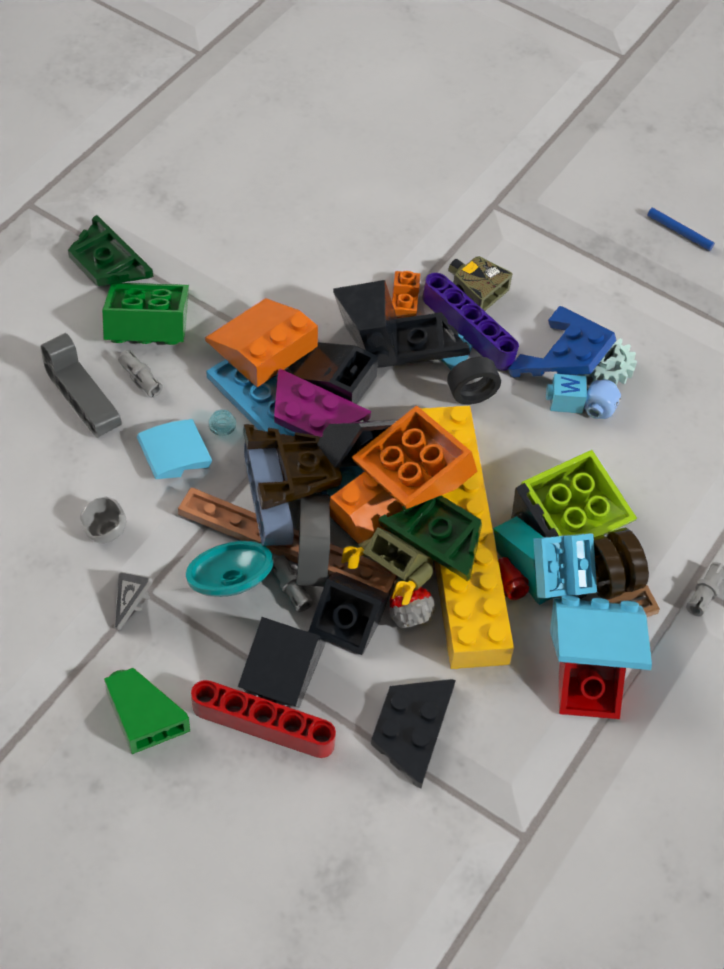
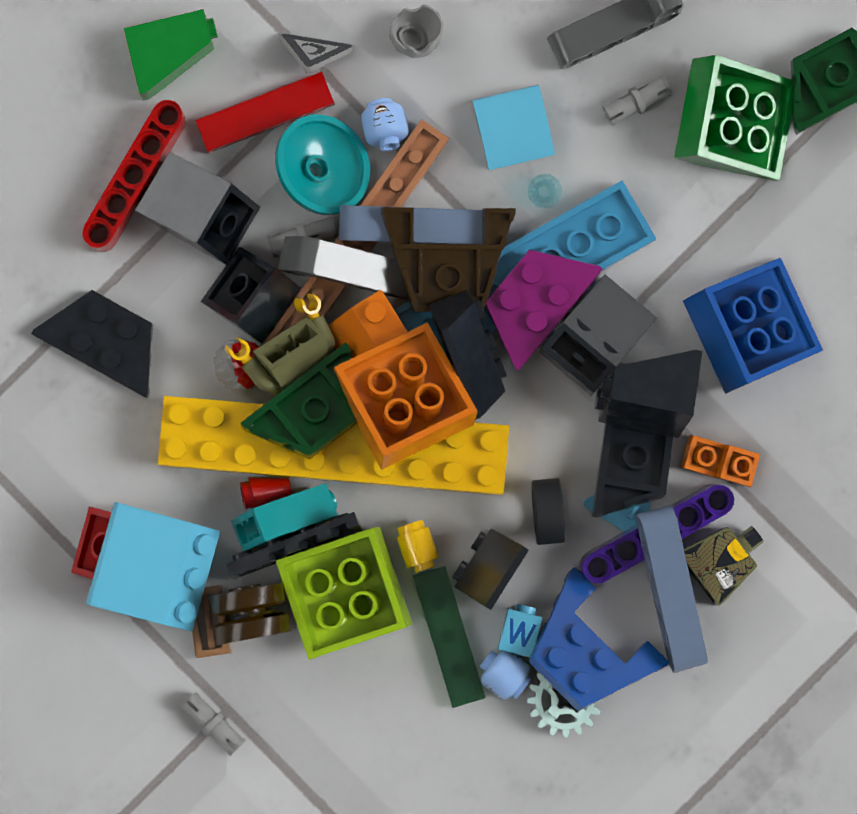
camera: 105 degrees right, 30 degrees up
orange slope [205,298,318,387] -> none
medium azure slope [533,534,597,598] -> none
none -> red tile [195,72,335,154]
none -> light blue head [361,98,409,152]
none -> yellow brick [396,519,439,573]
none -> clear green tile [413,566,485,708]
none -> black slope [452,528,529,610]
none -> sand blue beam [636,505,708,673]
none -> blue slope [683,258,823,394]

